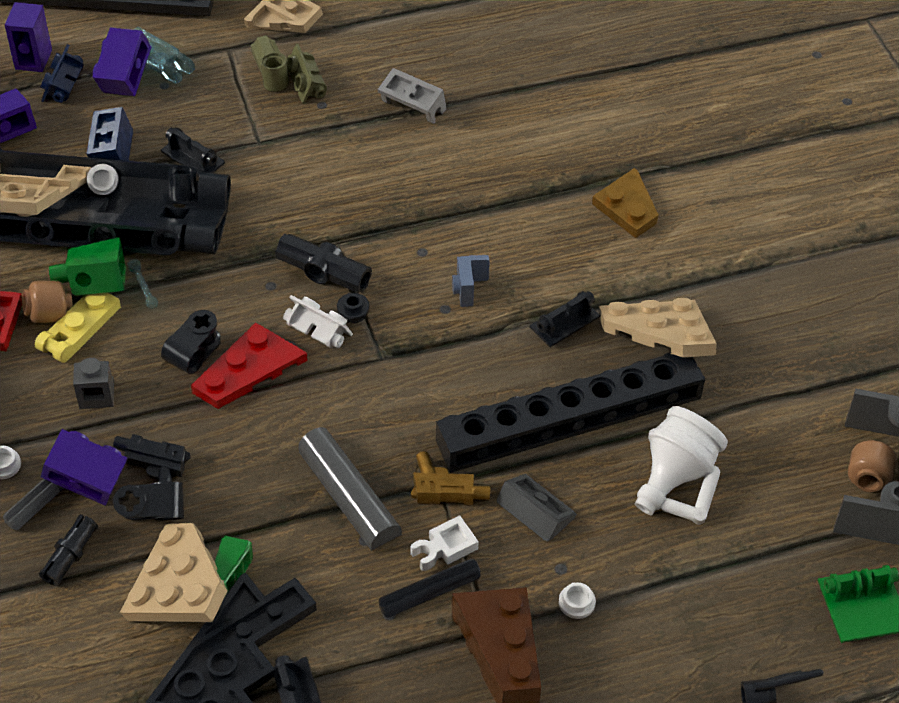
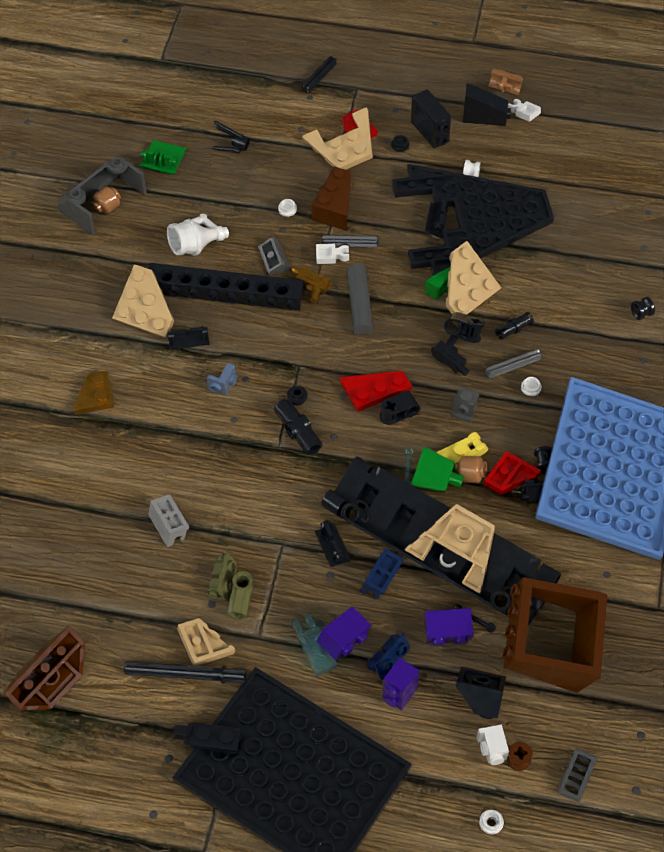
camera: 150 degrees left, 5 degrees up
dark purple brick [41,429,127,506] -> none
white plate [87,164,119,195] -> none
white hinge [283,295,353,348] -> none

